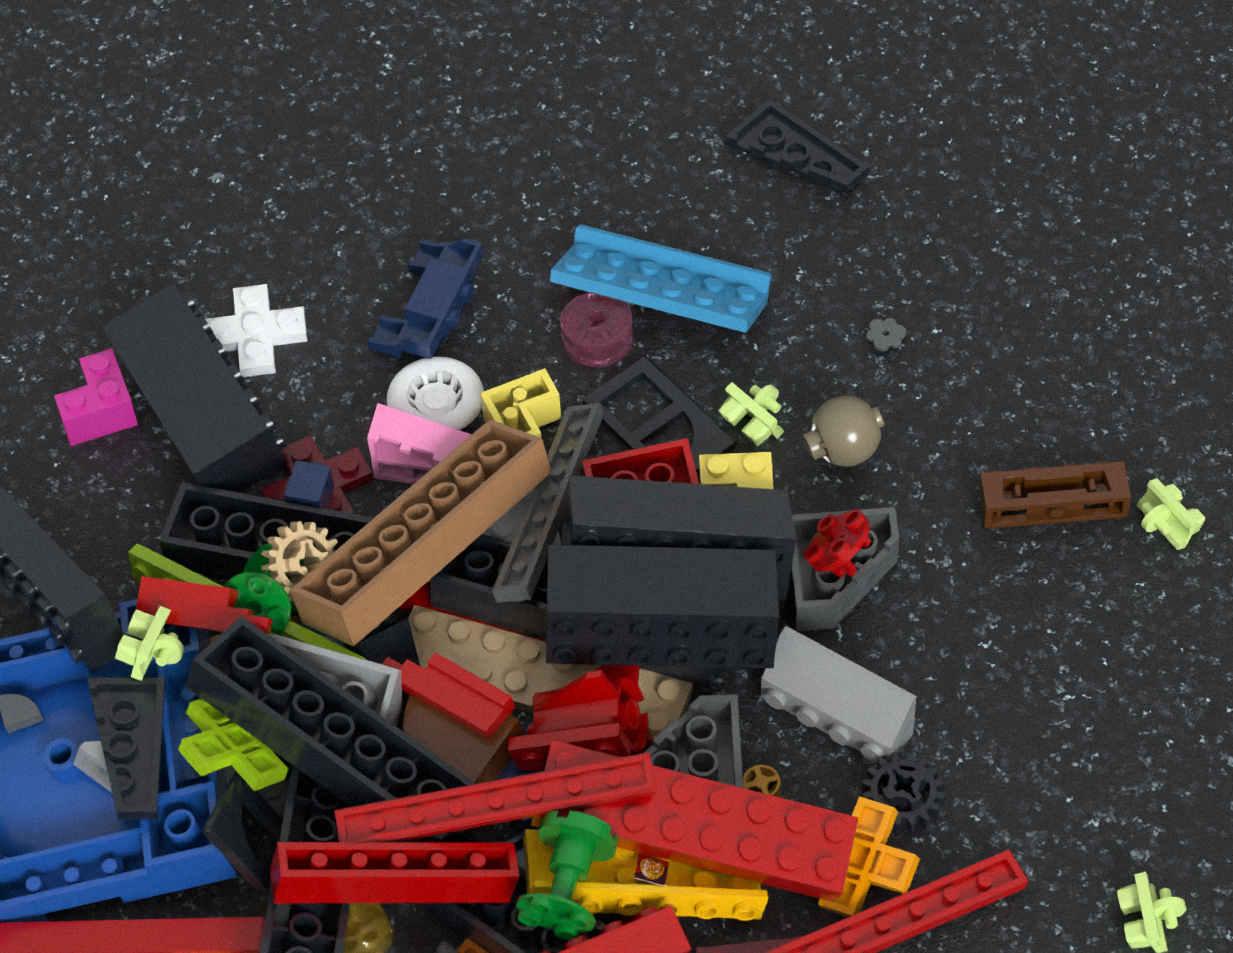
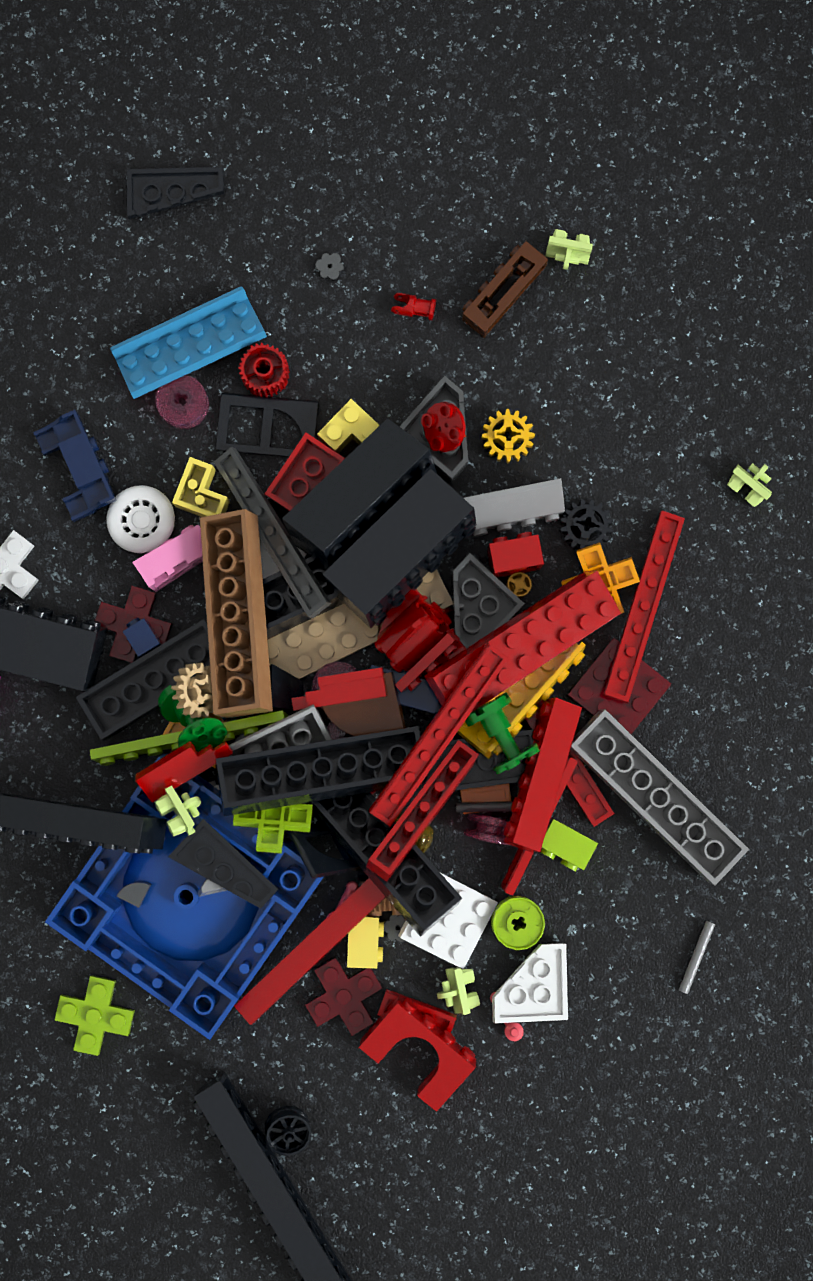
camera: 50 degrees left, 30 degrees up
sticker [634,854,669,886] -> none
yellowish green hips [718,382,785,446] -> none
dark tan brick [802,395,885,467] -> none
none -> red brick [238,343,290,397]
none -> red piece [391,293,436,320]
none -> yellow gear [481,409,535,463]
none -> red brick [487,532,544,578]

